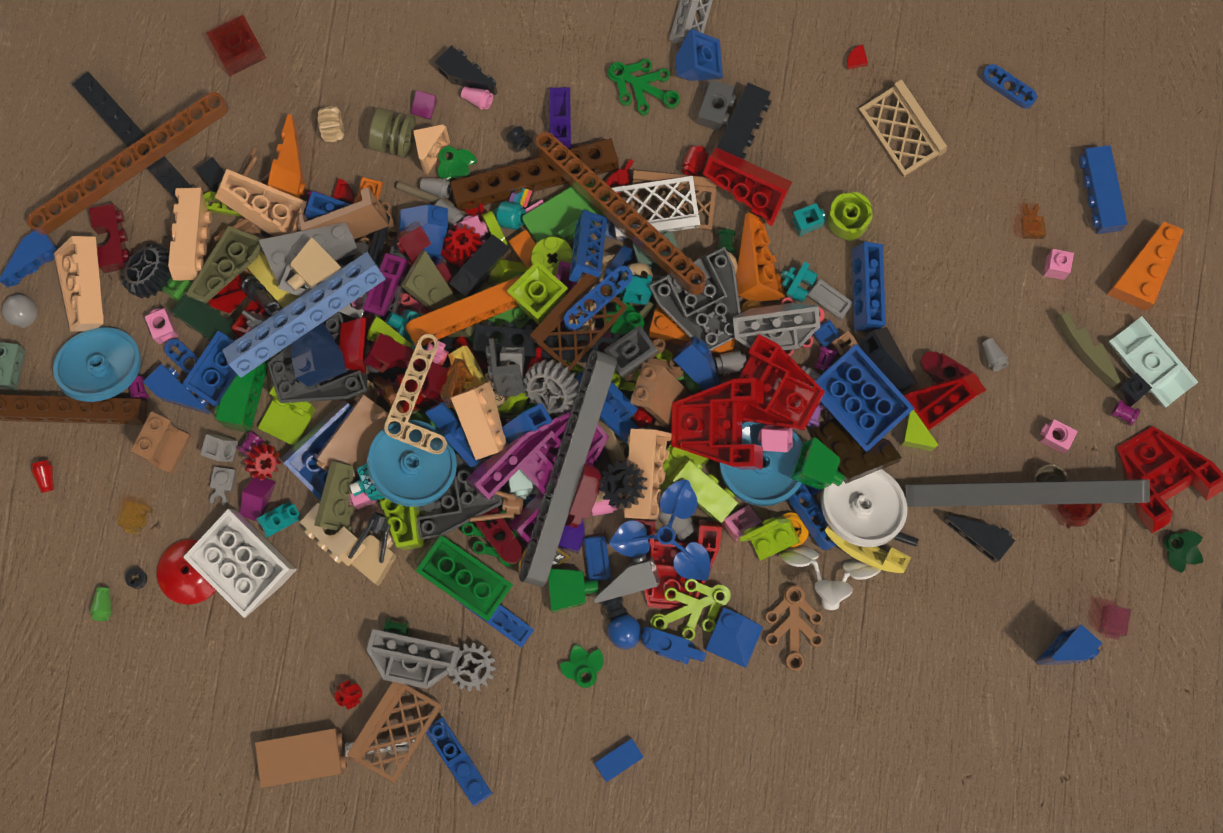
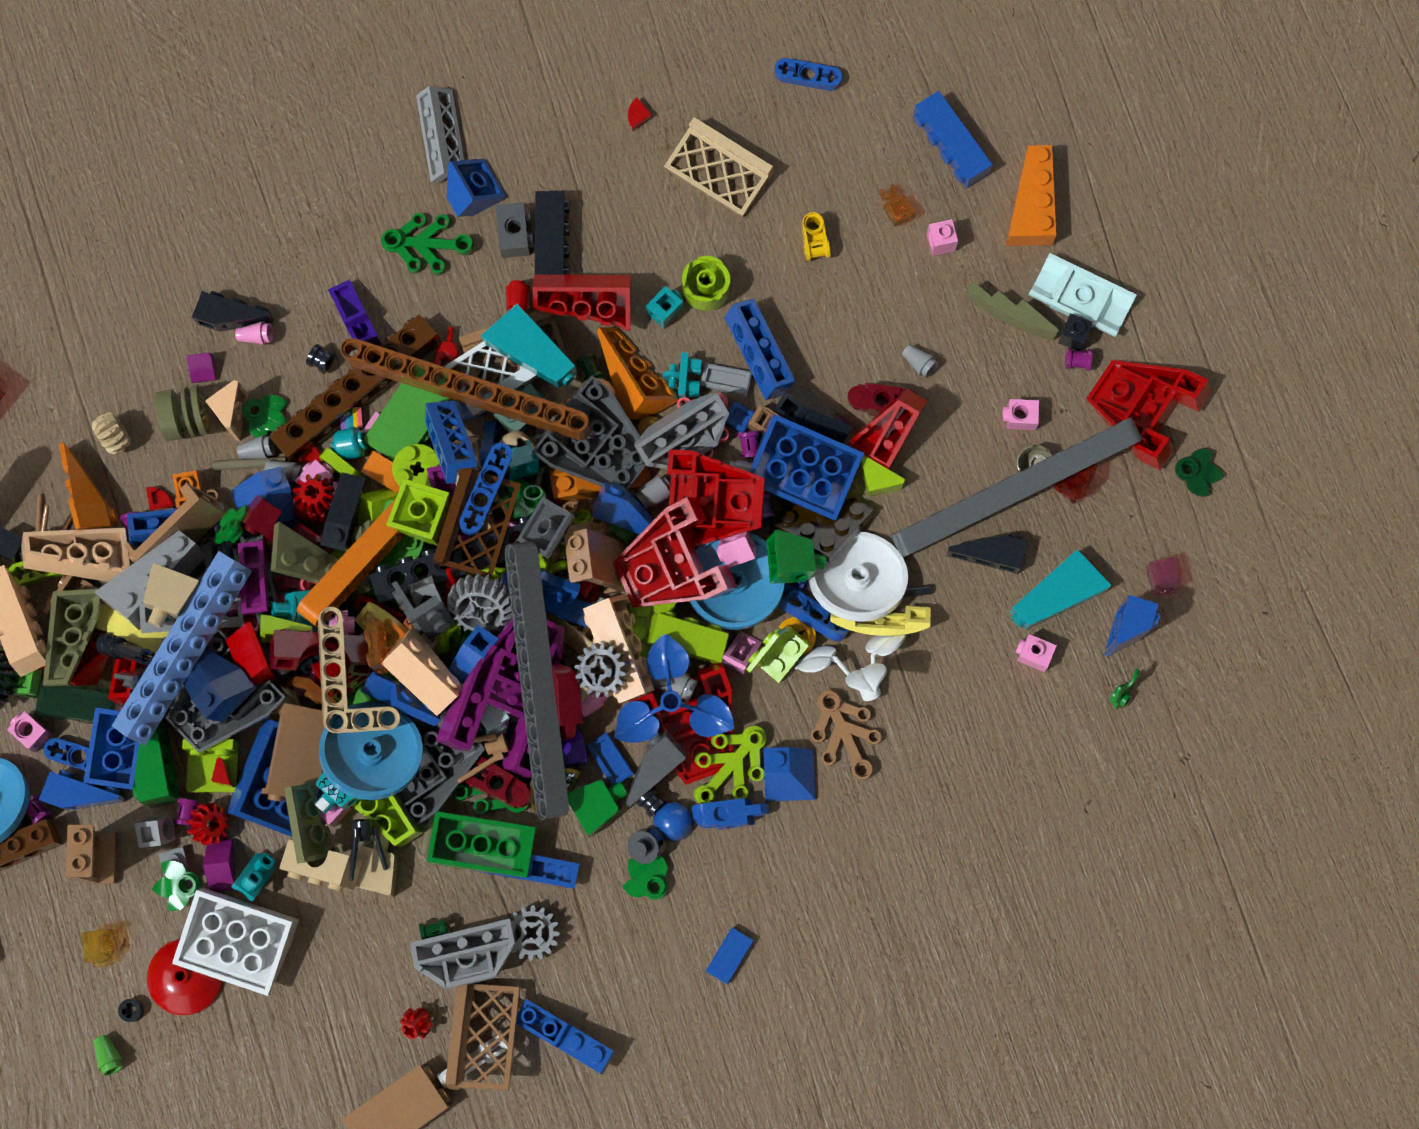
camera: 25 degrees left, 0 degrees up
none -> plate [152,860,201,911]
none -> red slope [211,757,235,788]
none -> green plate [214,504,248,544]
none -> teal slope [481,304,578,389]
none -> black piece [628,828,666,864]
none -> yellow piece [802,212,831,261]
none -> teal slope [1010,549,1111,630]
none -> bright pink brick [1015,634,1057,672]
none -> green plate [1109,668,1141,709]

